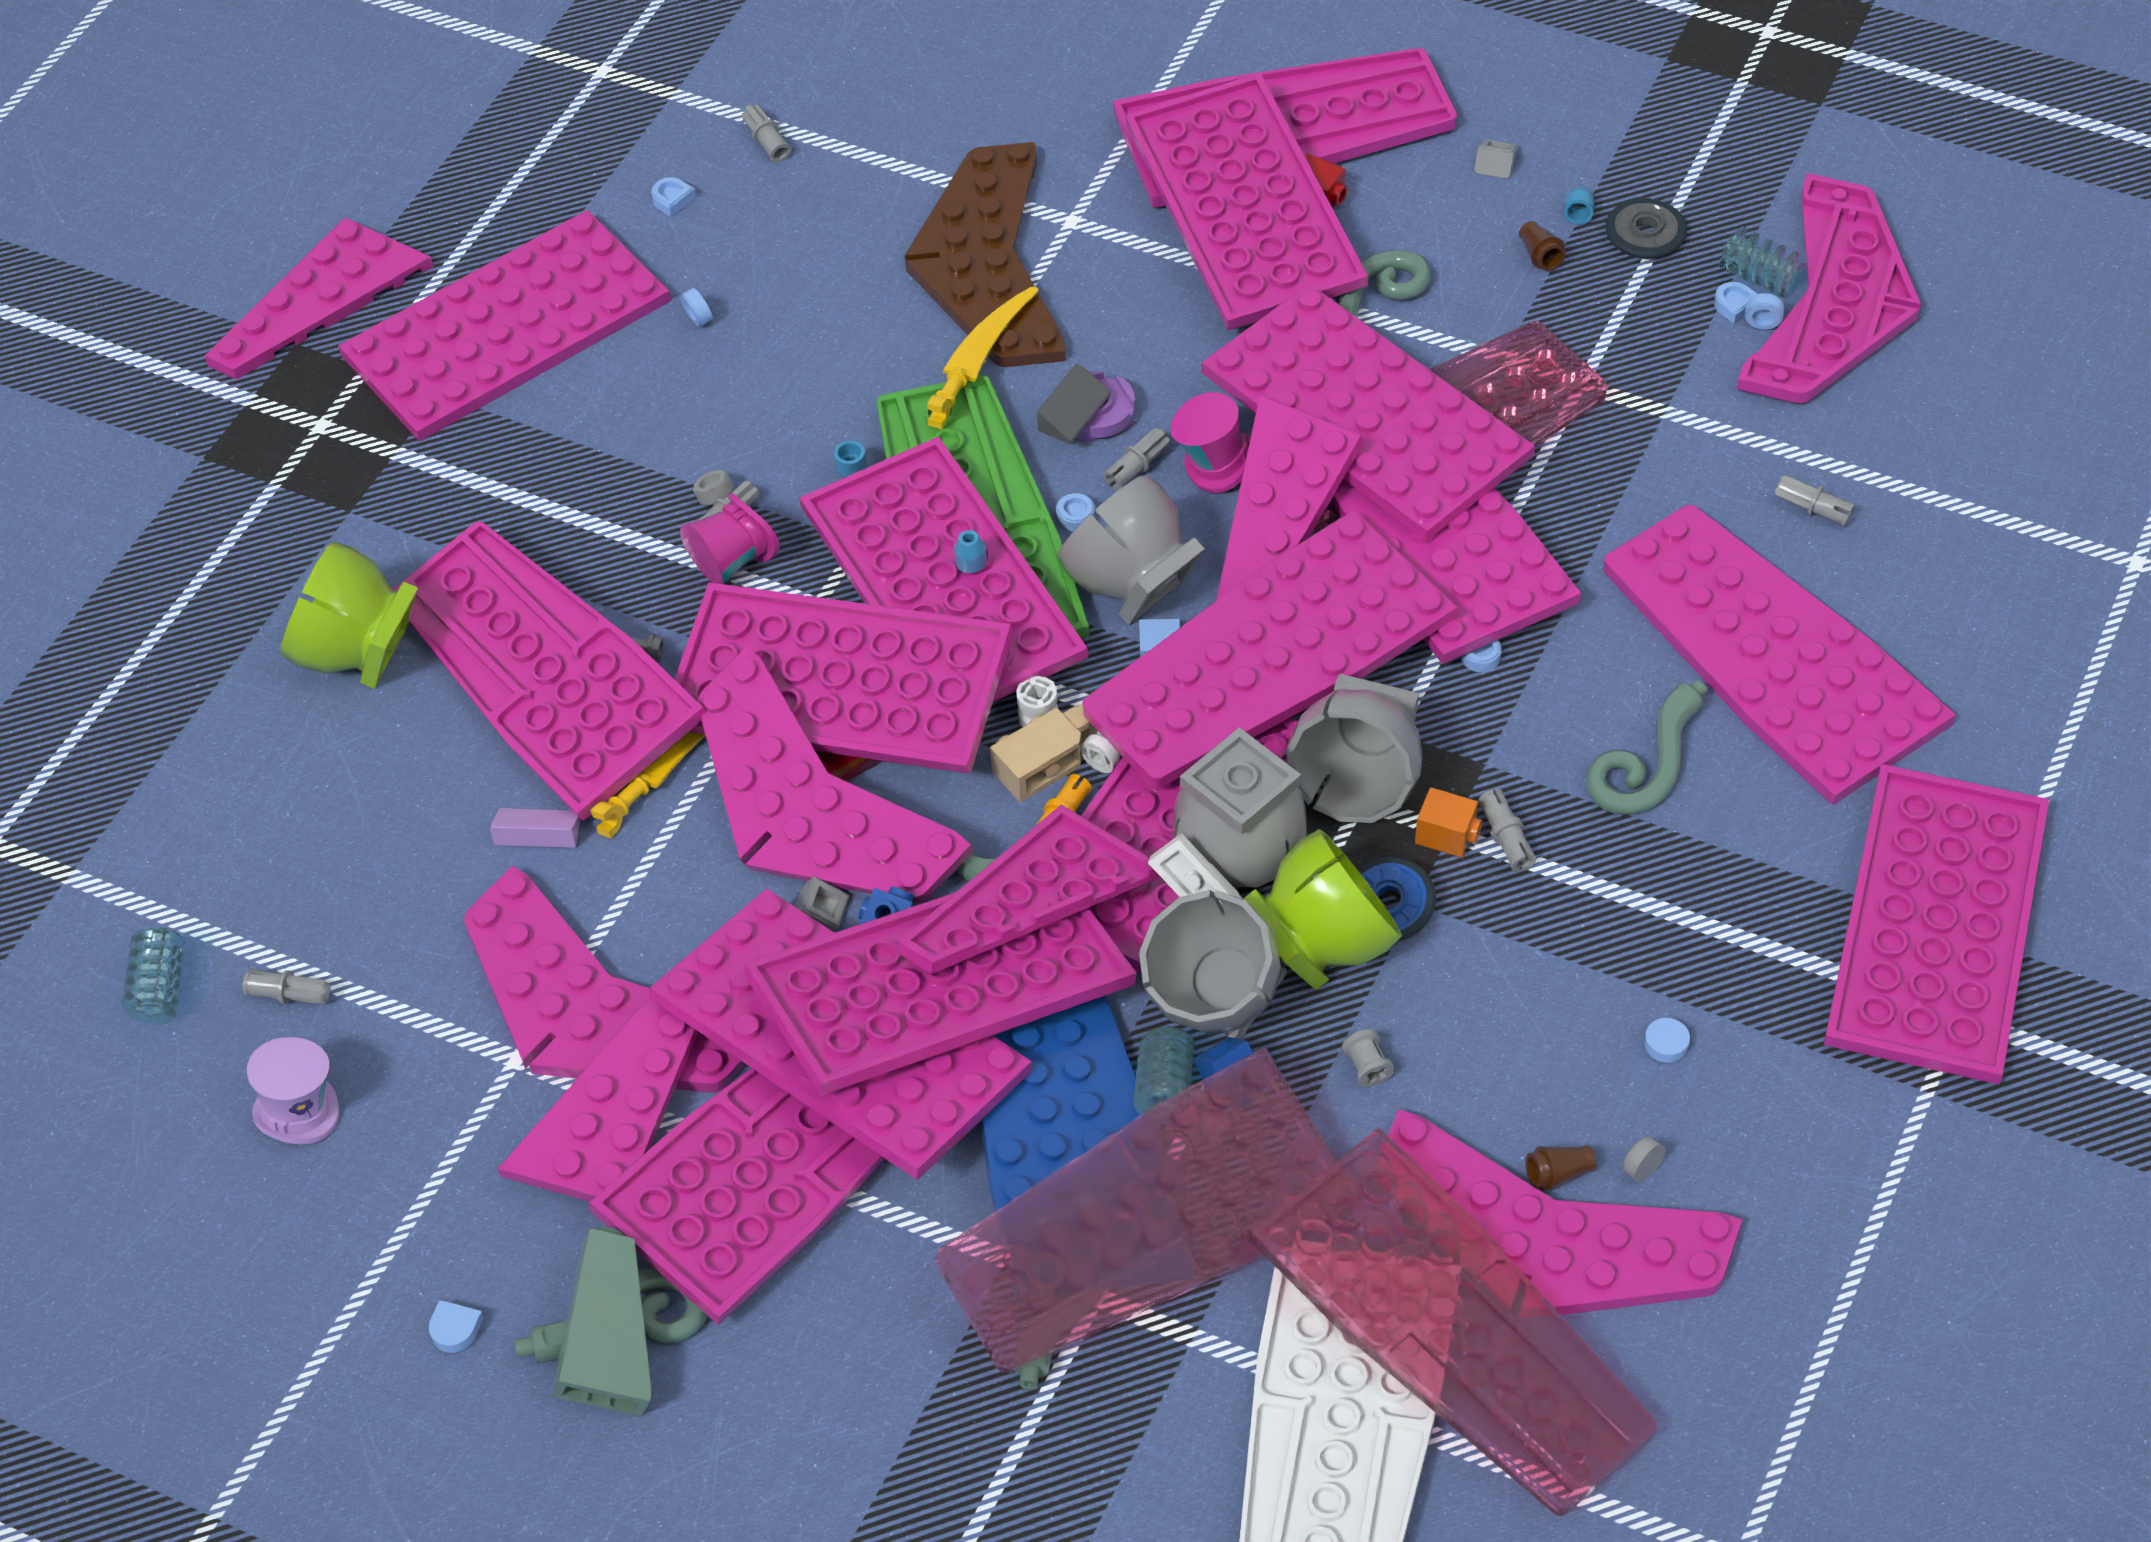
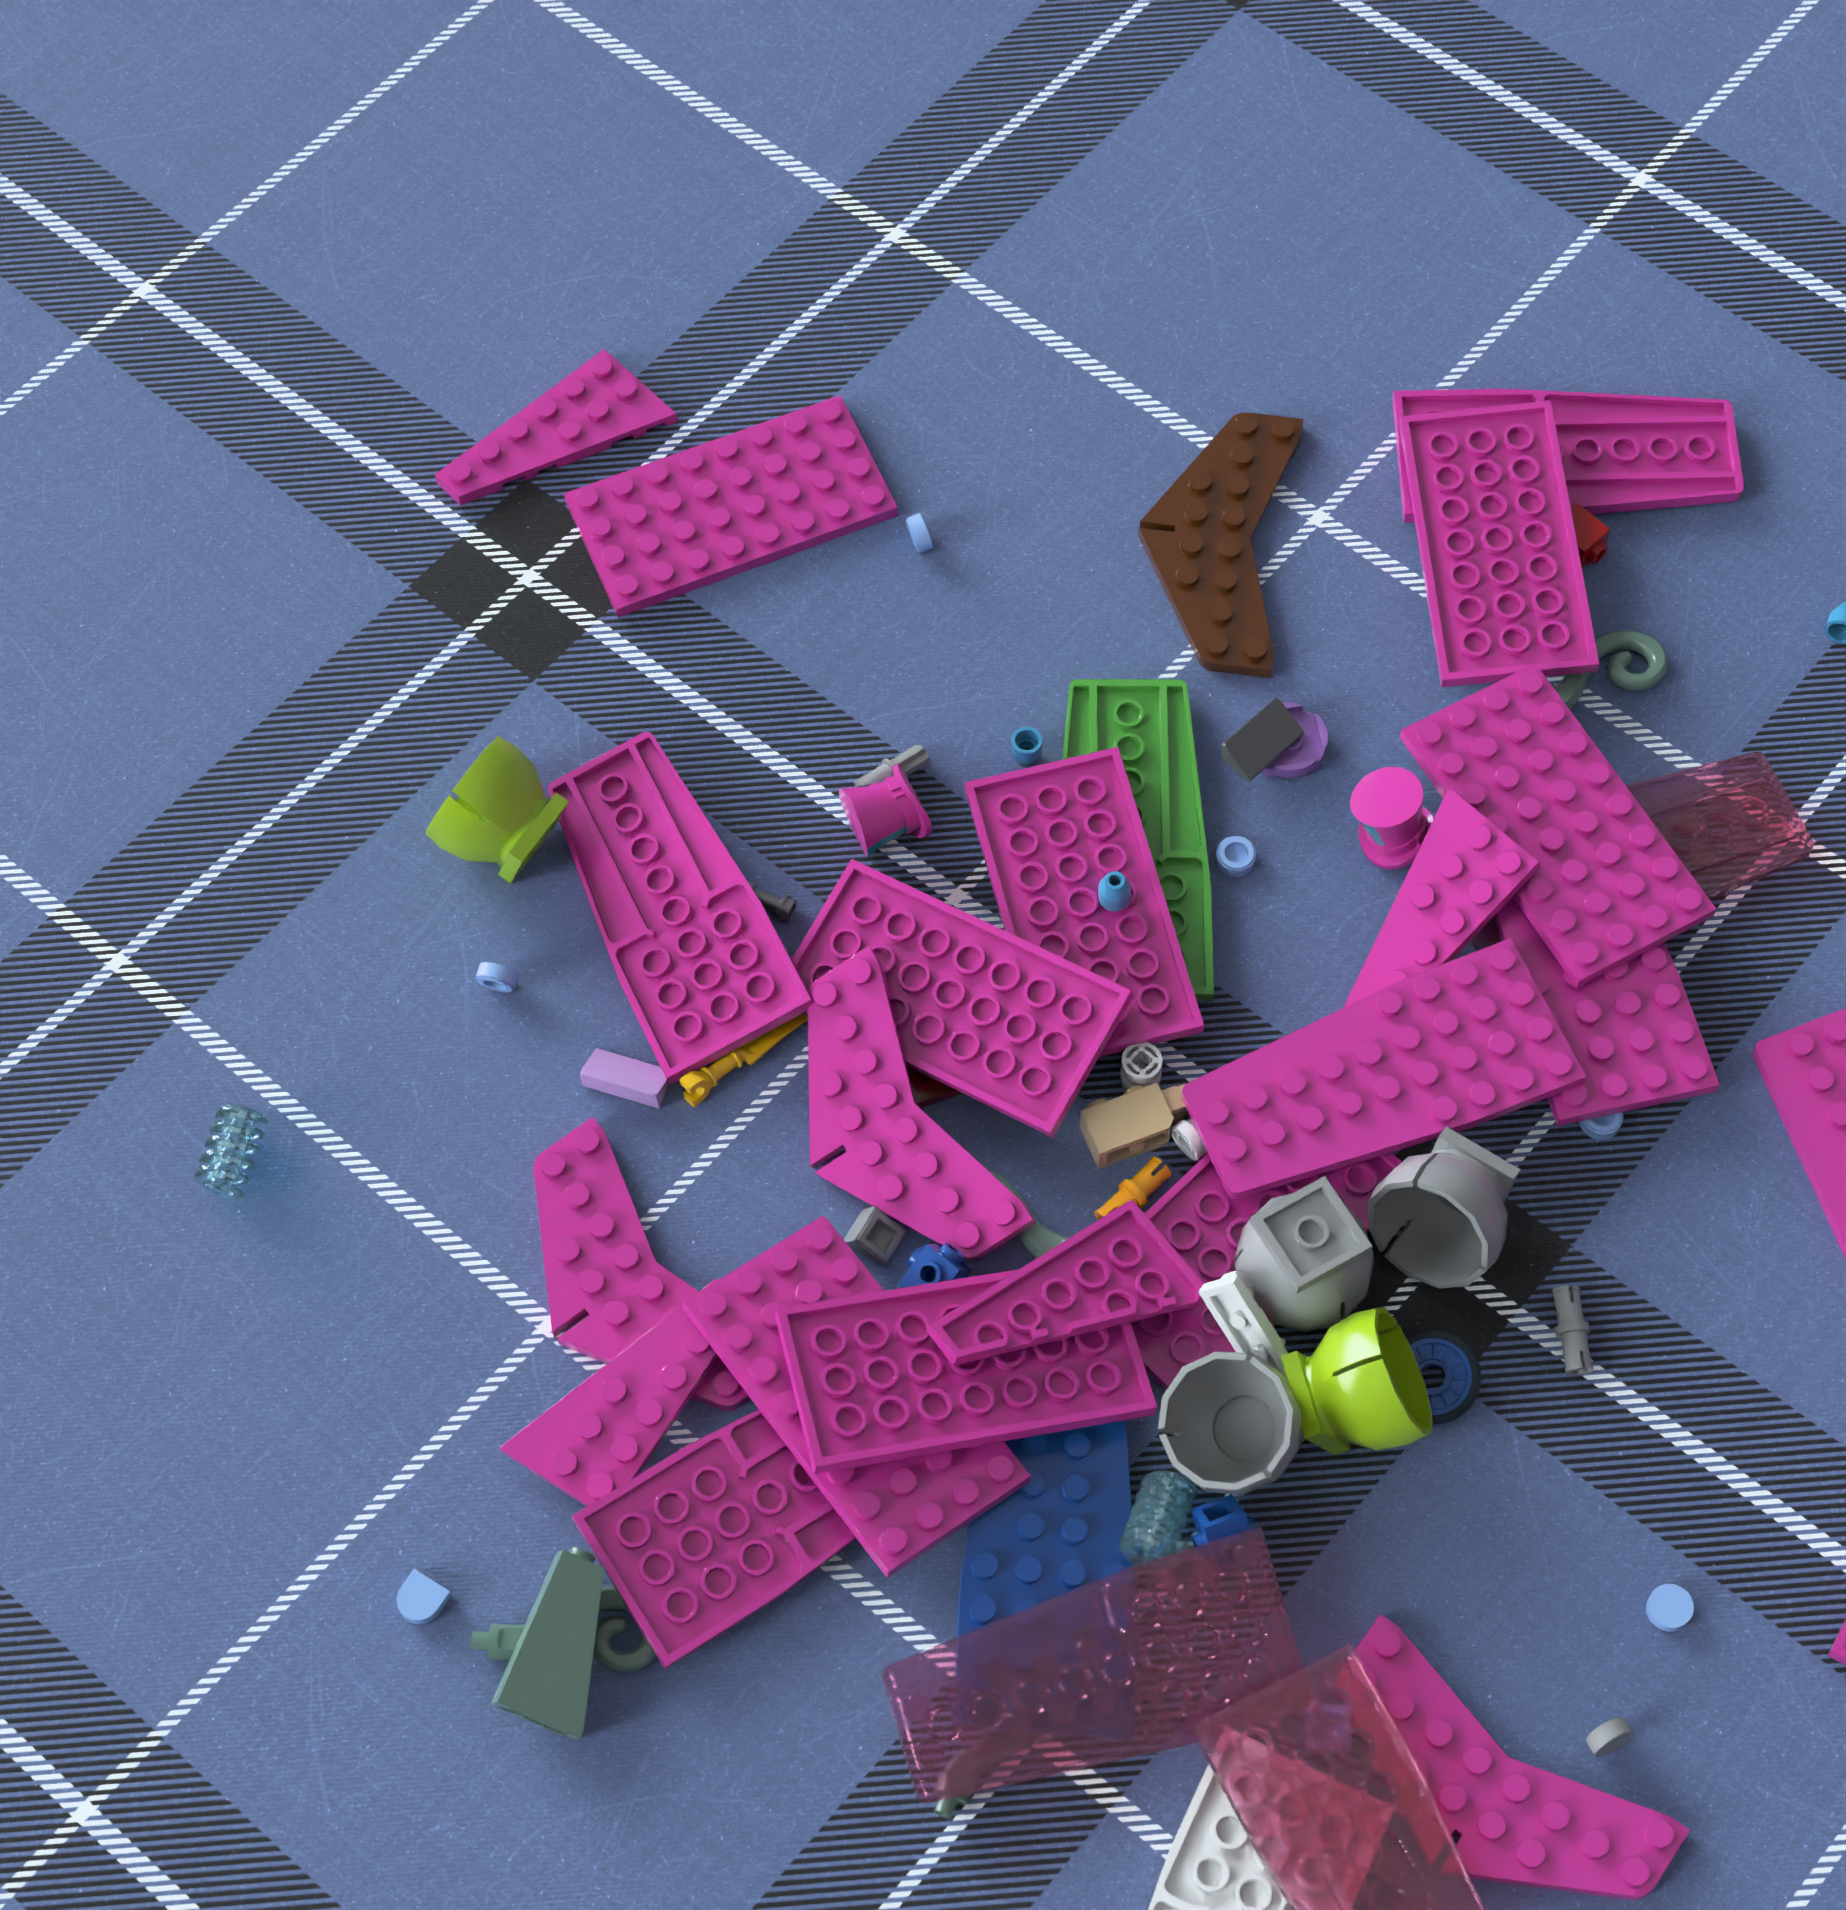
camera: 15 degrees right, 10 degrees up
light grey axle [242,969,331,1004] -> none
lavender hat [247,1037,340,1144] -> none
light blue tile [651,177,696,217] -> none
light grey tile [693,470,734,505] -> none
light grey axle [742,104,791,163] -> none
yellow sword [927,287,1038,429] -> none
light grey plate [1057,475,1205,625] -> none
light grey axle [1103,428,1170,491] -> none
light blue tile [1139,619,1180,657] -> none
light grey bush [1341,1029,1394,1088] -> none
orange brick [1415,787,1482,858] -> none
light grey slope [1474,139,1519,179] -> none
reddish brown cone [1519,221,1566,271] -> none
reddish brown cone [1525,1145,1596,1190] -> none
sand green plant [1586,680,1707,815] -> none
none -> light blue tile [476,962,519,992]

